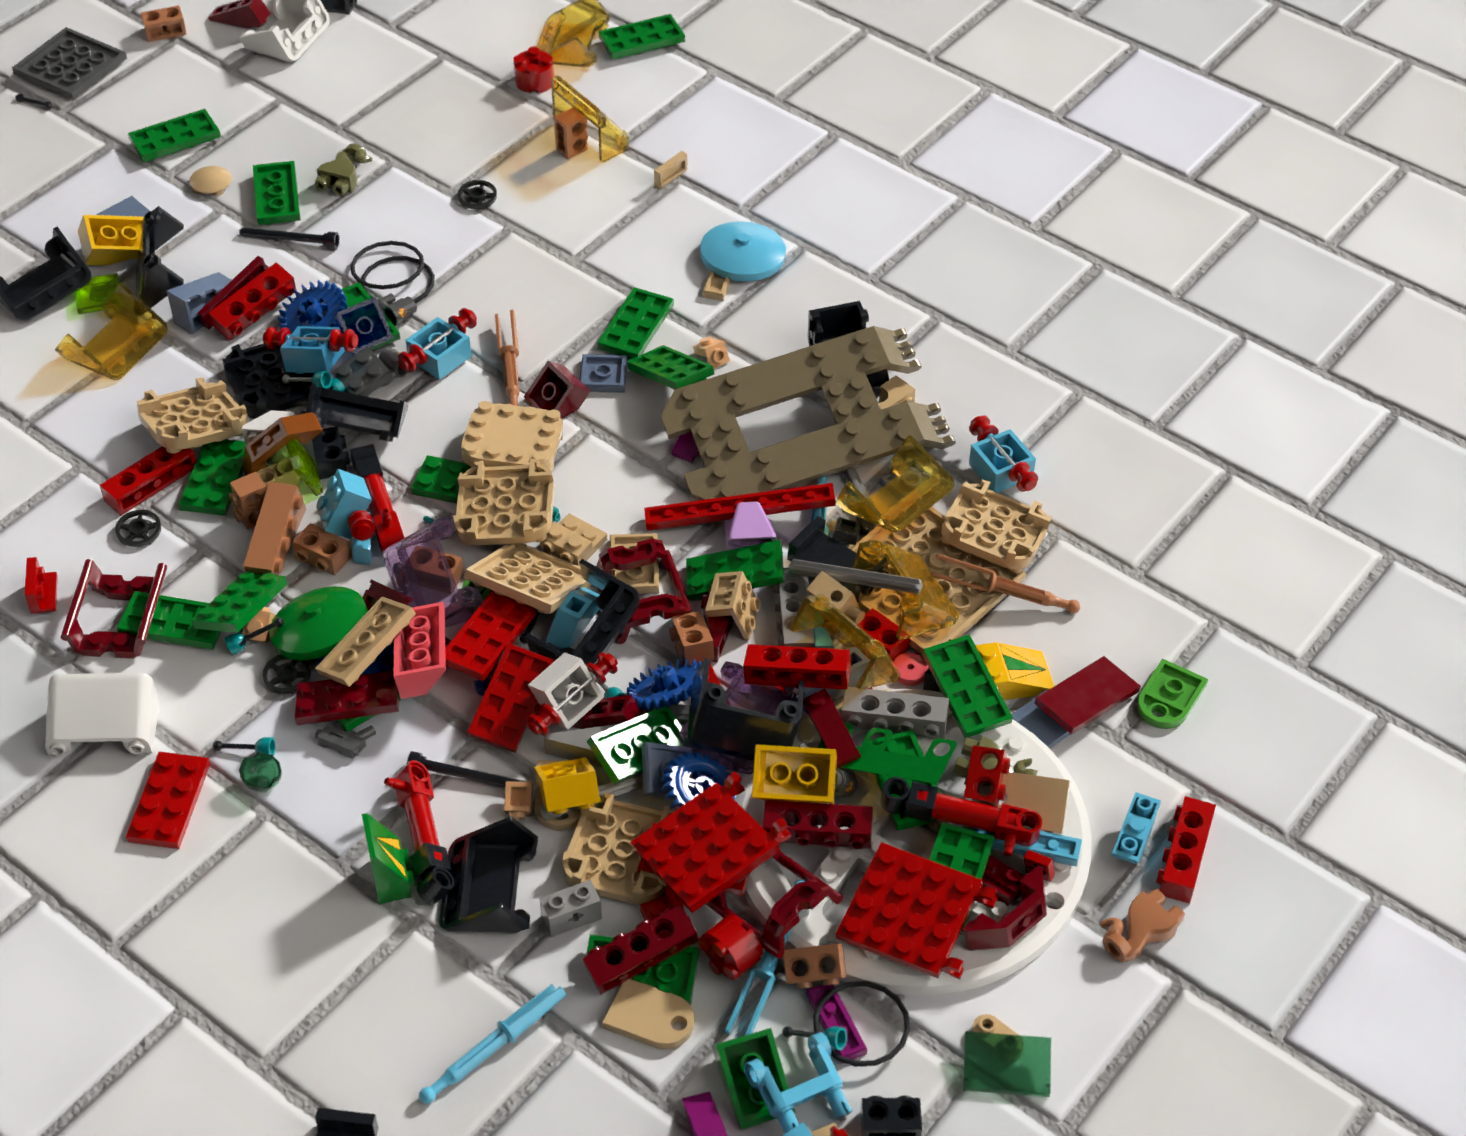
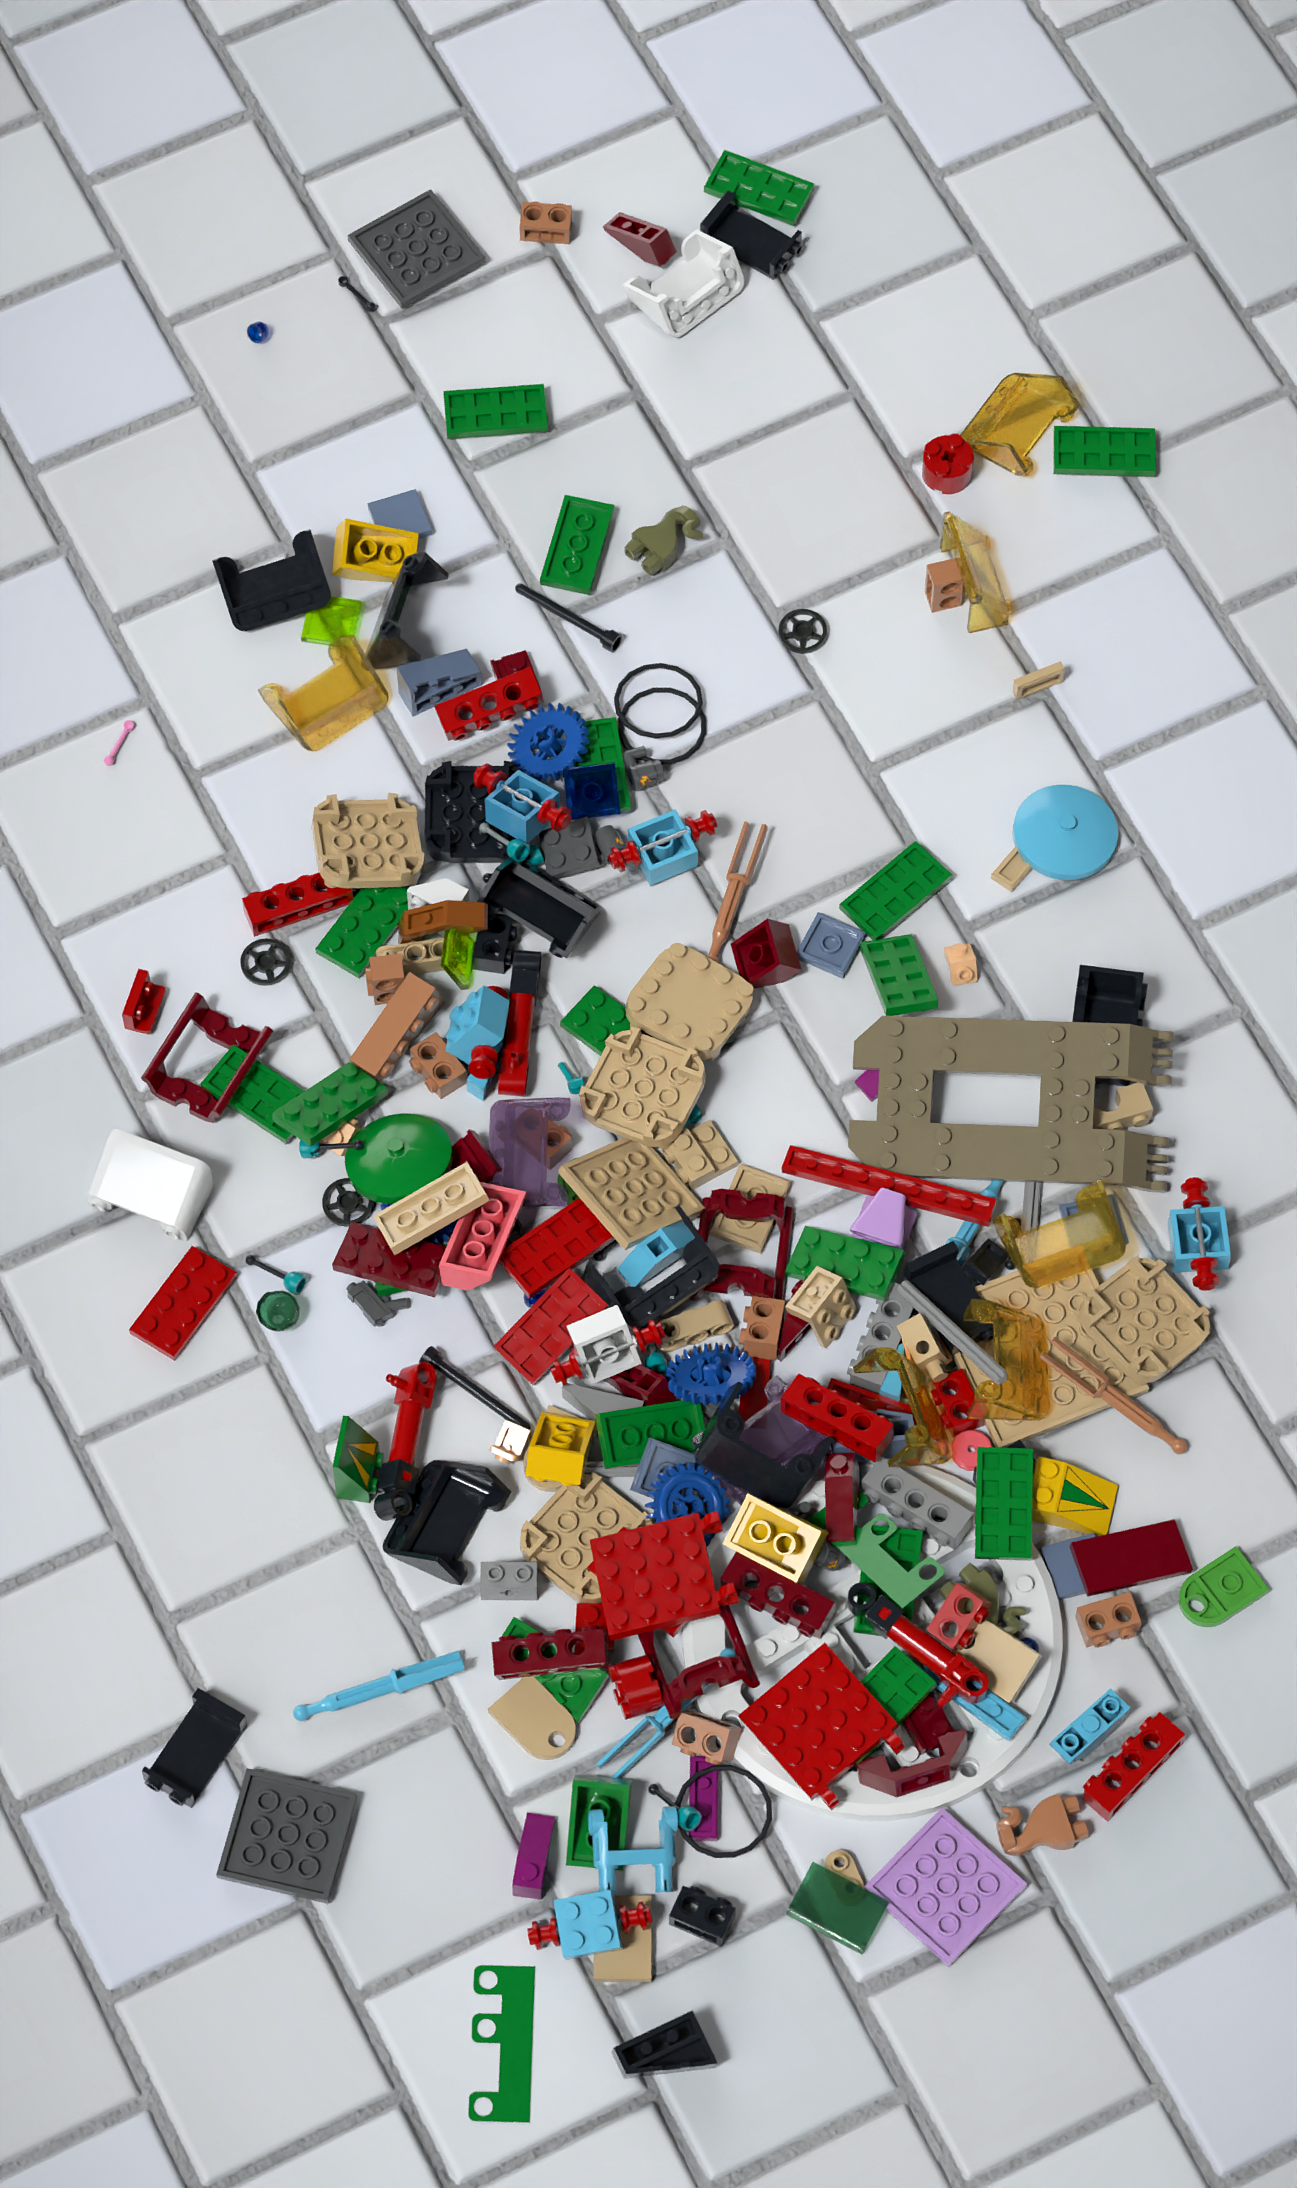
camera: 25 degrees right, 15 degrees up
tan dish [190,166,232,196] -> none
dark red tile [197,256,267,330] -> none
red tile [1024,850,1055,882] -> none
none -> tan piece [654,1300,734,1353]
none -> lavender plate [864,1808,1027,1967]
none -> nougat brick [1075,1592,1141,1648]

